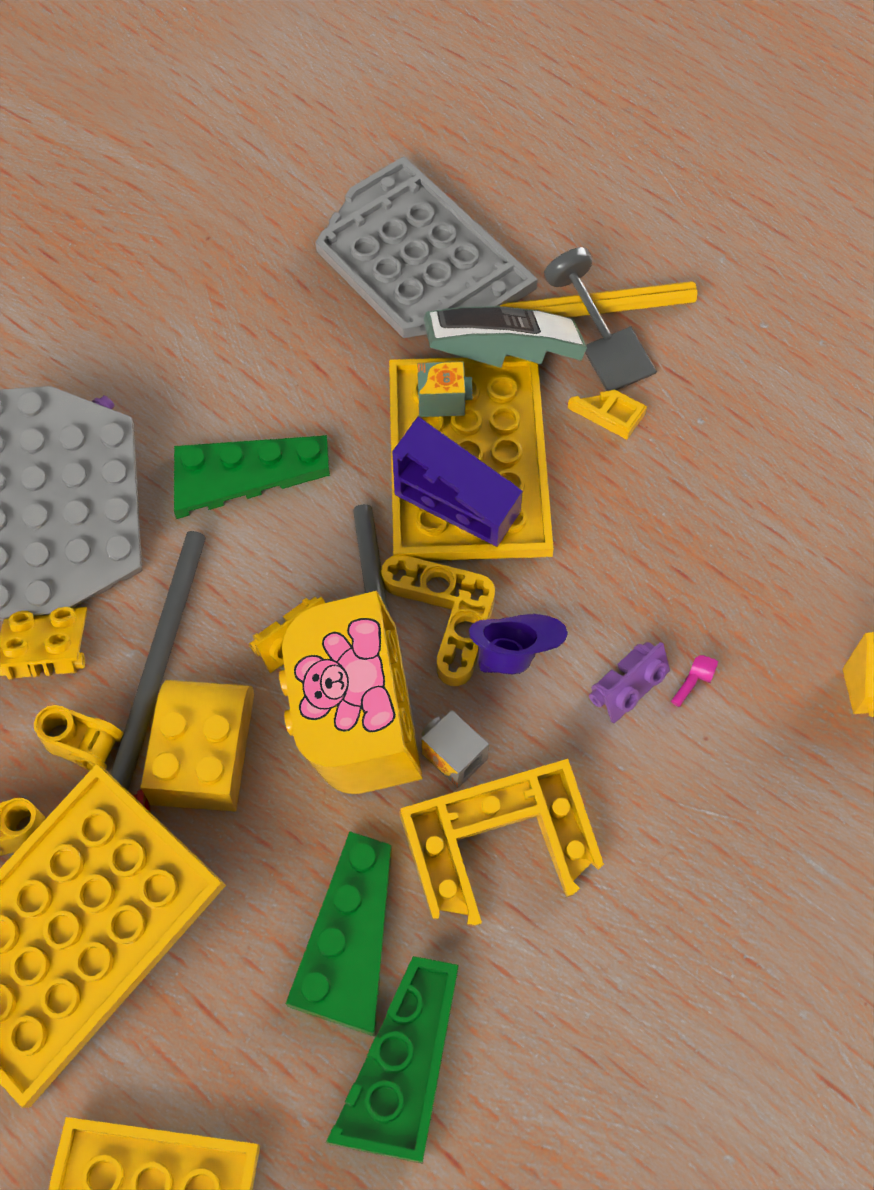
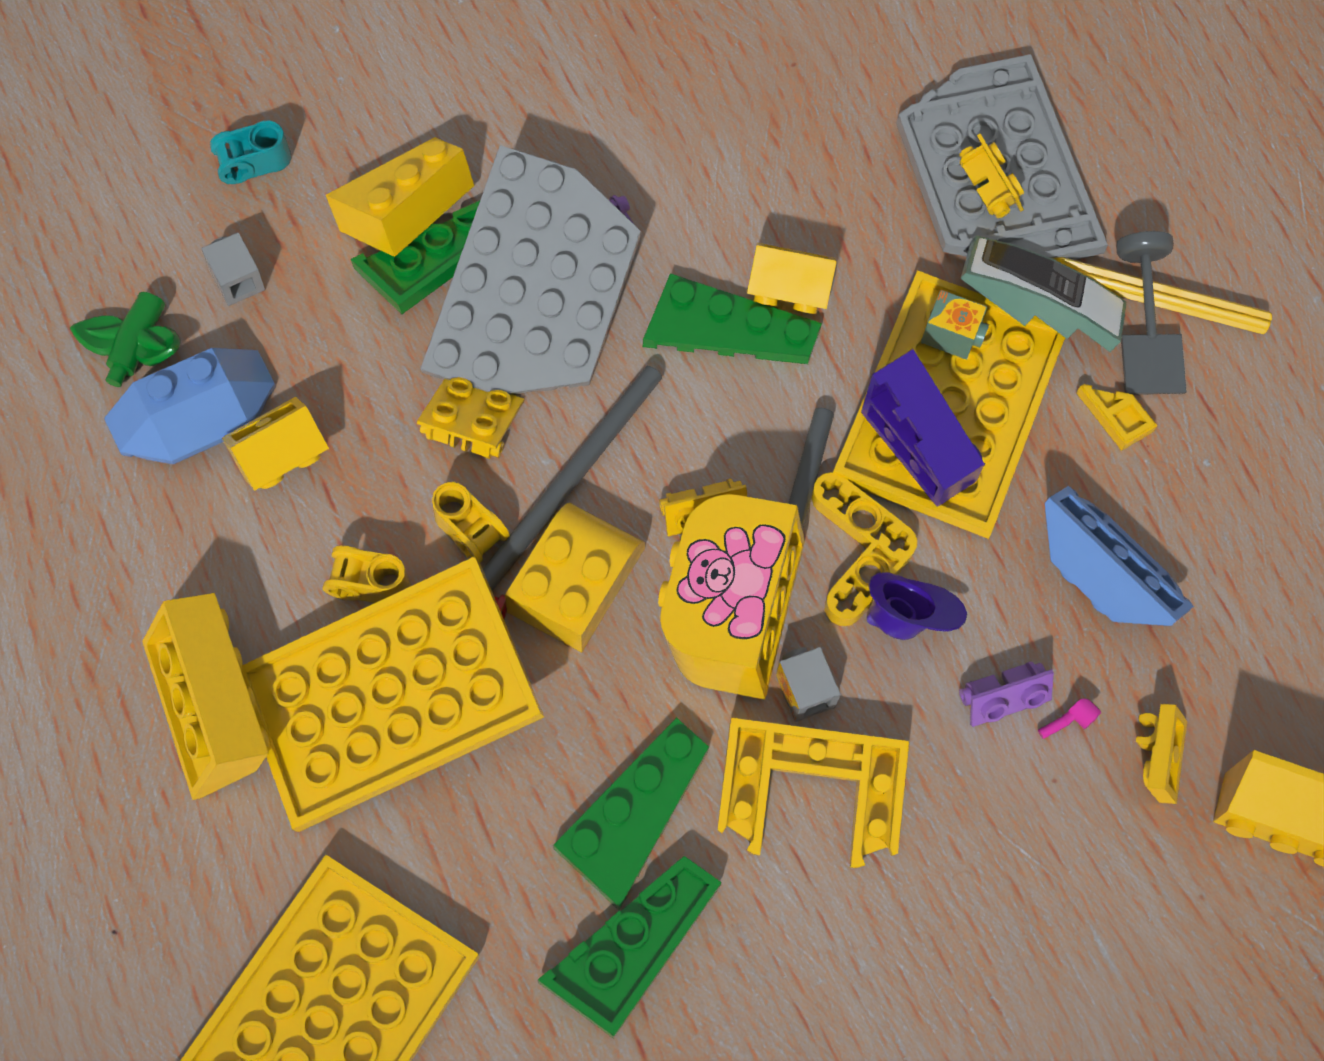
camera: 20 degrees right, 5 degrees up
none -> yellow brick [747,242,837,314]
none -> yellow hinge [959,134,1024,218]
none -> medium blue wedge [1044,486,1194,626]
none -> yellow plate [1136,704,1187,804]

